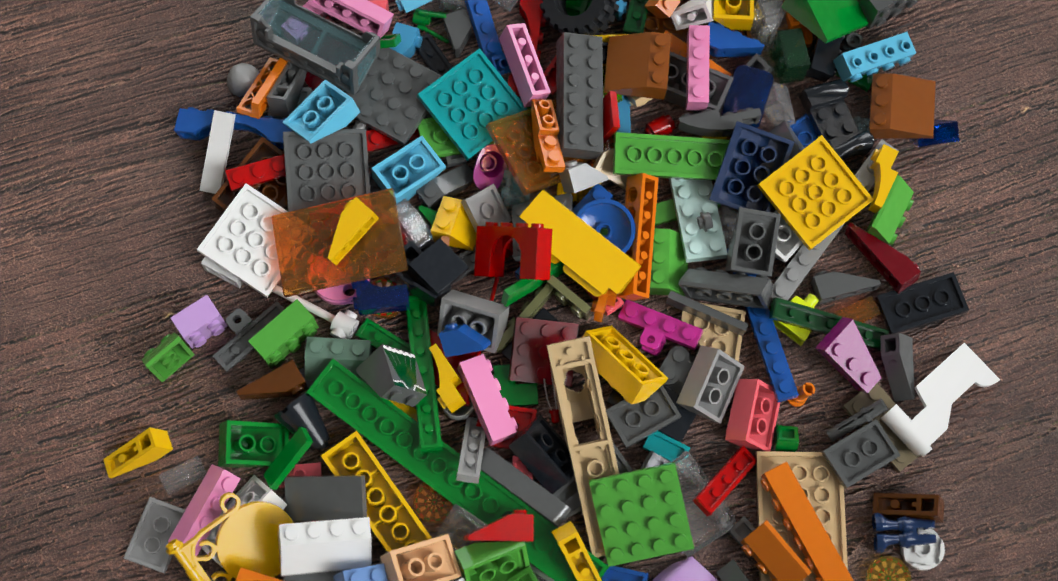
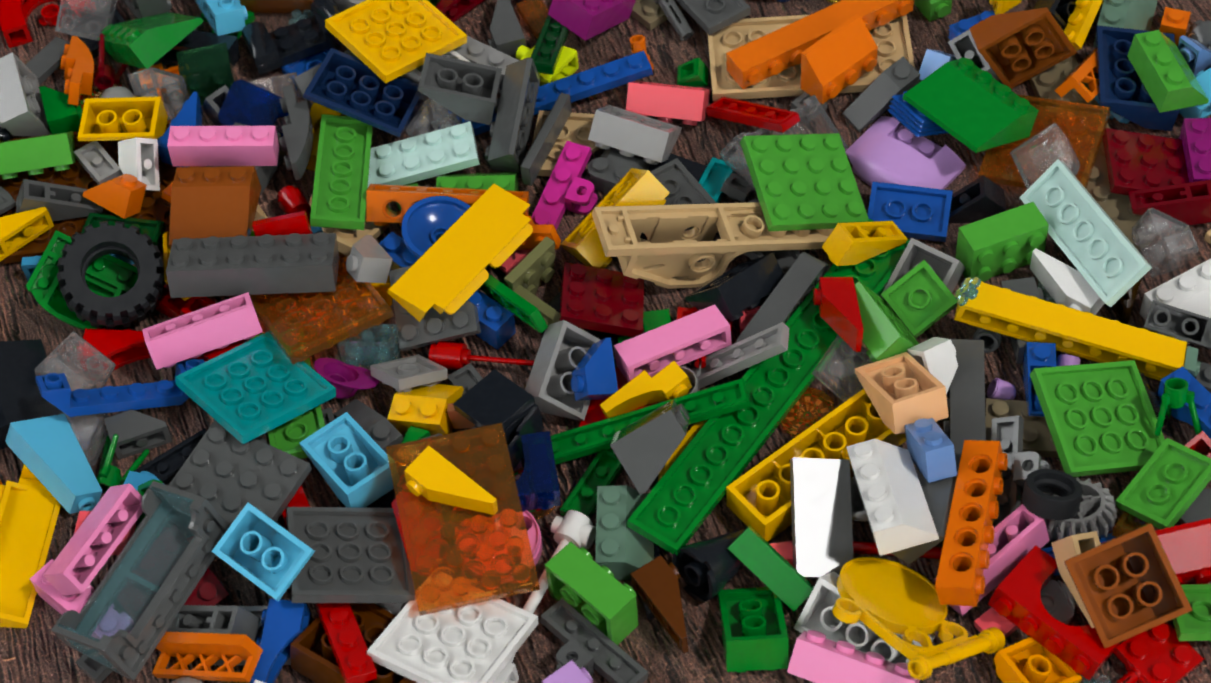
camera: 85 degrees left, 20 degrees down
red arch [474,222,553,280] -> none
orange slope [531,99,565,172] -> none
piece [544,374,559,424] -> none
dark grey plate [697,212,713,232] -> none

